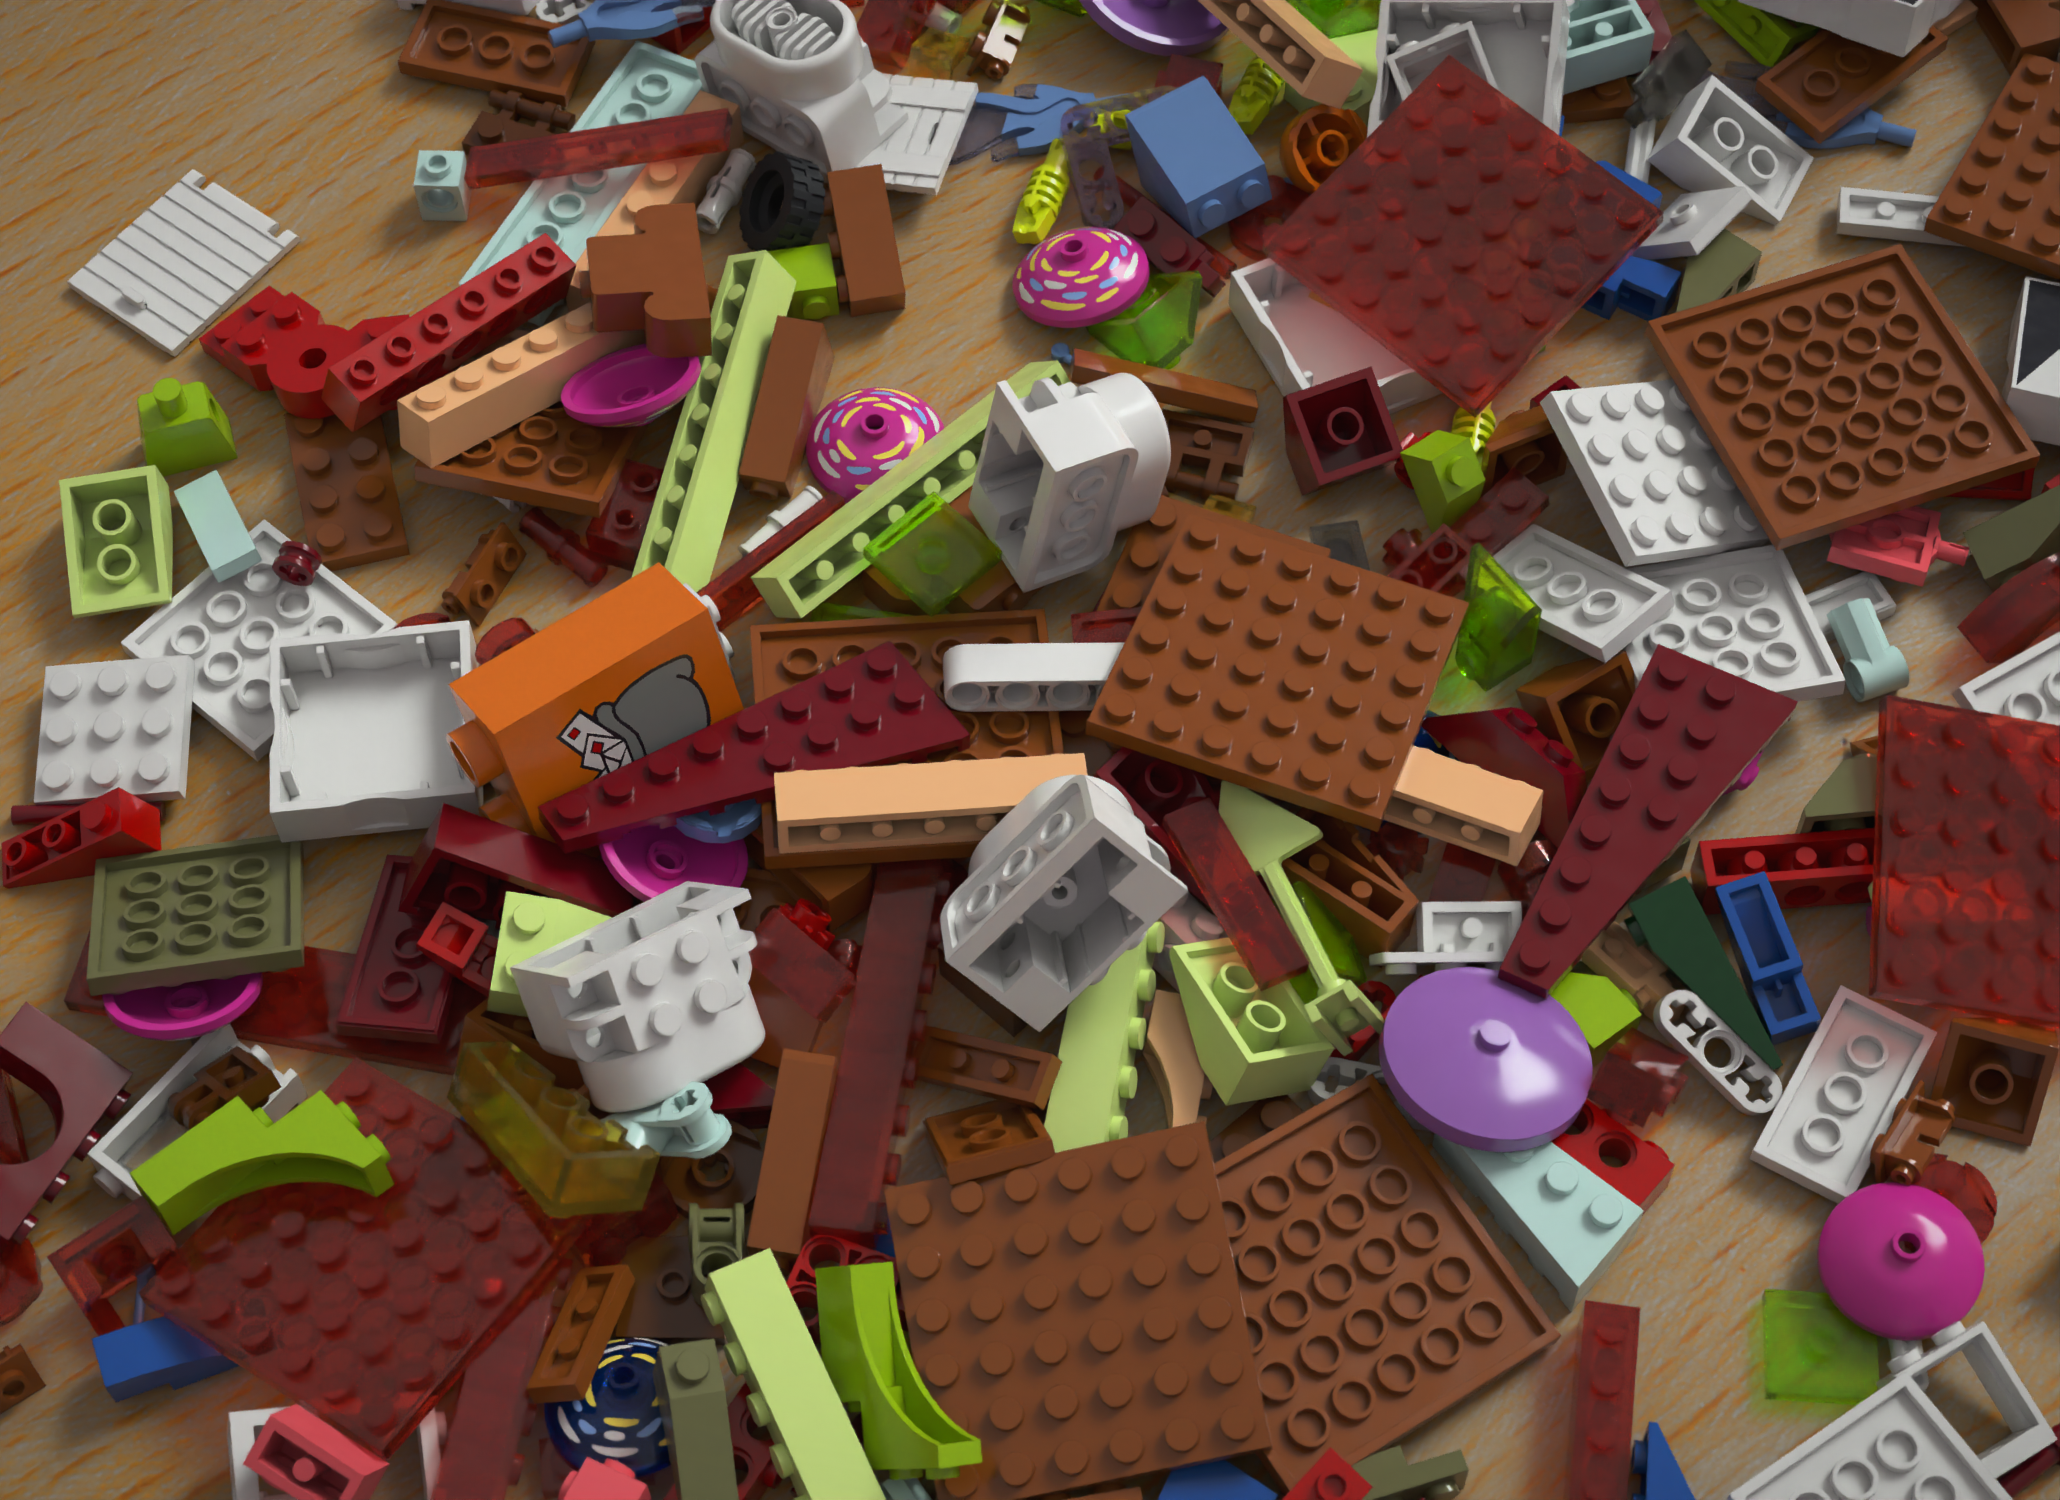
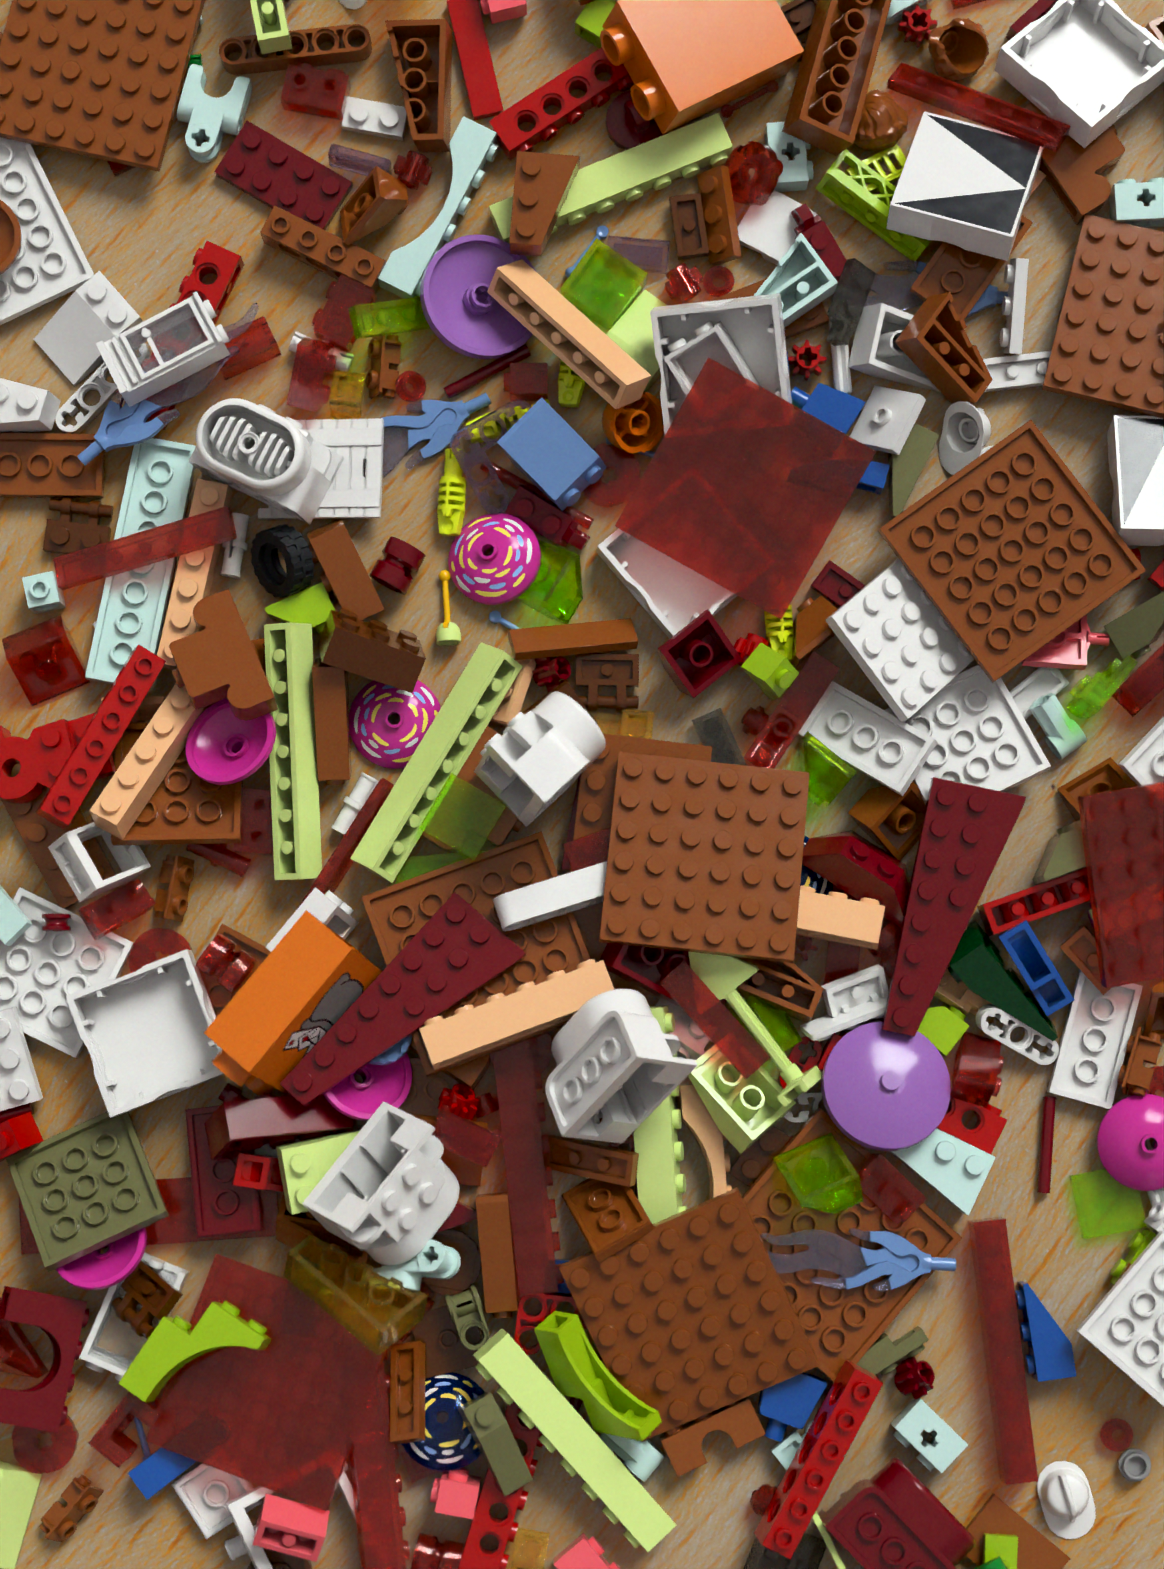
camera: 20 degrees left, 25 degrees up
none -> clear red slope [2,615,90,706]
none -> white window [48,822,151,902]
none -> clear red hinge [77,879,156,941]
none -> white plate [172,1446,262,1540]
none -> reddish brown brick [318,609,426,693]
none -> dark red wheel [370,537,426,595]
none -> clear red plate [395,371,426,402]
none -> hinge [436,570,461,646]
none -> dark red bar [443,344,531,399]
none -> piece [760,1228,956,1291]
none -> clear neon green slope [773,1133,863,1214]
none -> red gear [788,340,827,381]
none -> clear red hinge [849,1153,927,1224]
none -> dark orange wedge [895,292,992,404]
none -> white piece [939,401,991,475]
none -> white plate [1000,258,1029,354]
none -> dark red bar [1037,1096,1056,1193]
none -> dark orange panel [1060,923,1127,995]
none -> clear neon green plate [1066,655,1138,719]

